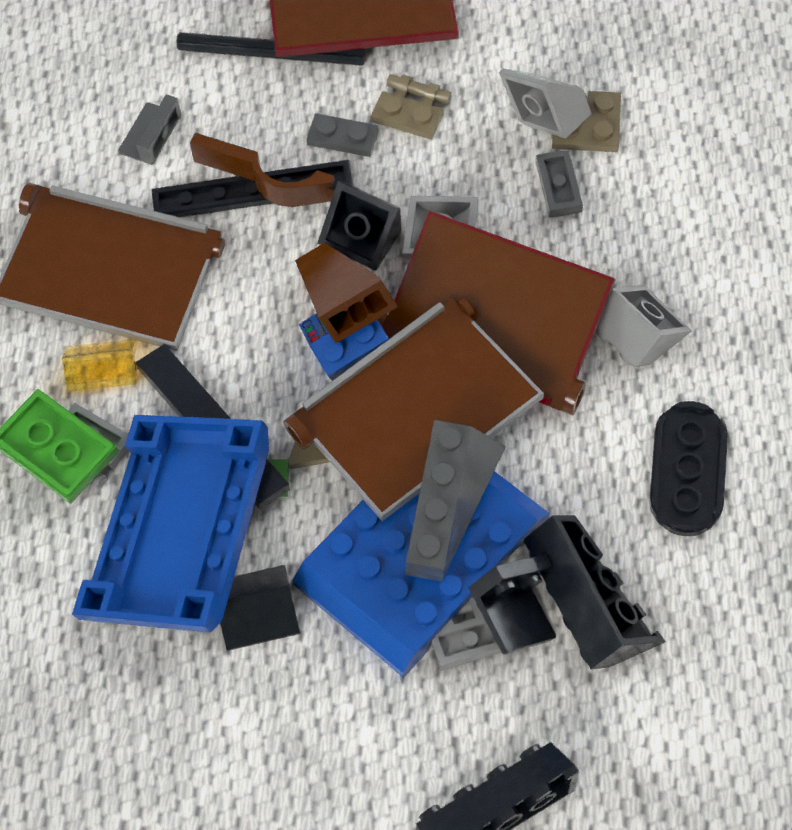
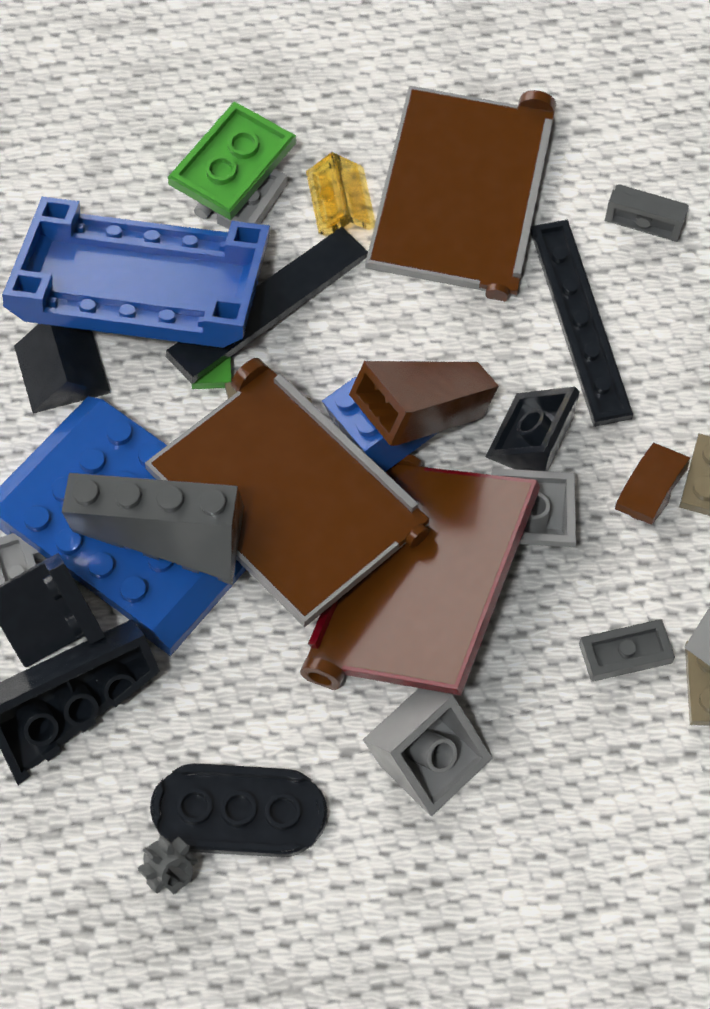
camera: 80 degrees right, 0 degrees up
reddish brown piece [190,133,335,207] -> none
dark grey plate [306,113,379,157] -> none
none -> dark grey gear [138,836,198,895]
none -> reddish brown slope [615,442,690,525]

